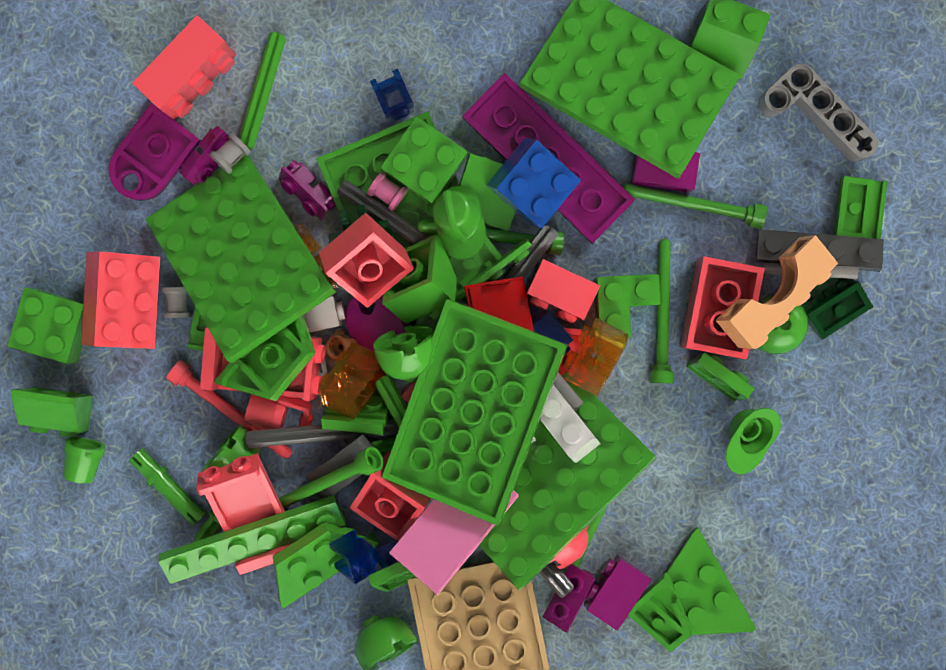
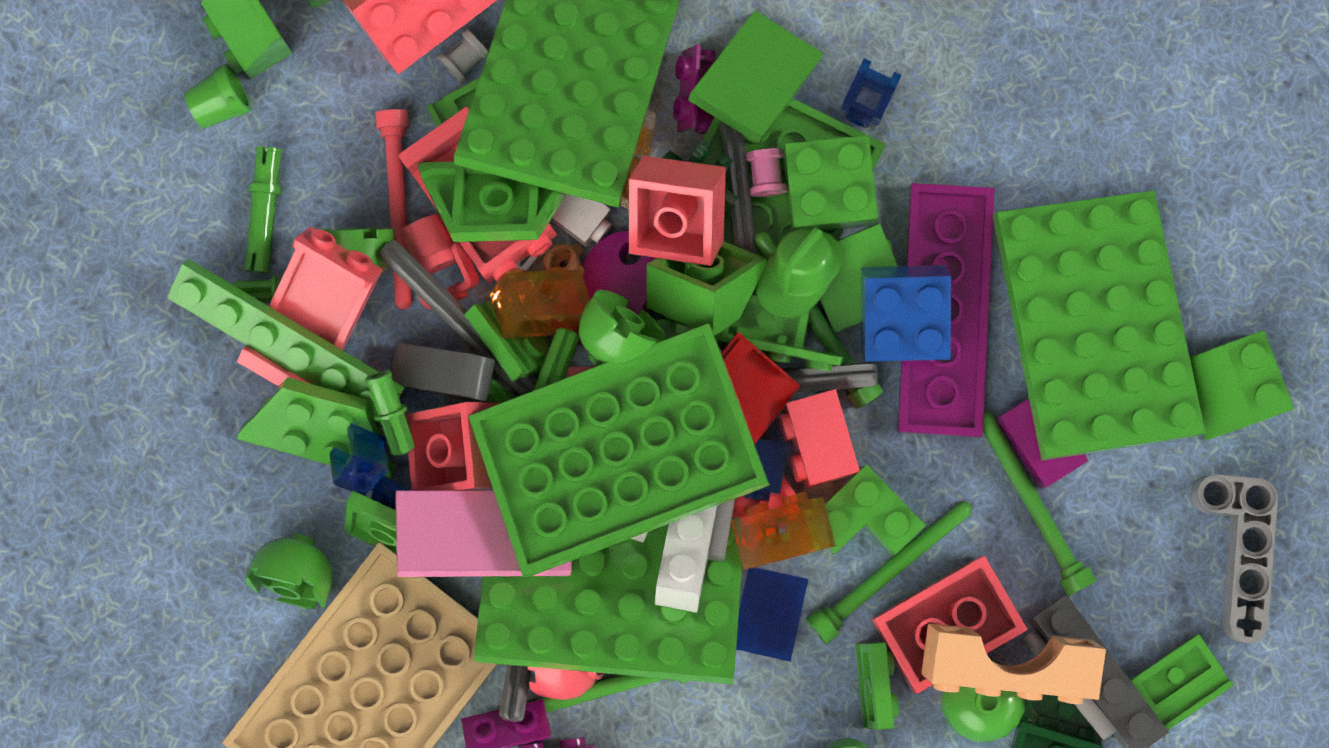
camera: 50 degrees right, 5 degrees down
bright green piece [279,447,383,508] -> none
none -> bright green axle [365,370,415,456]
none -> bright green tile [689,10,824,145]
none -> clear blue plate [736,566,809,662]

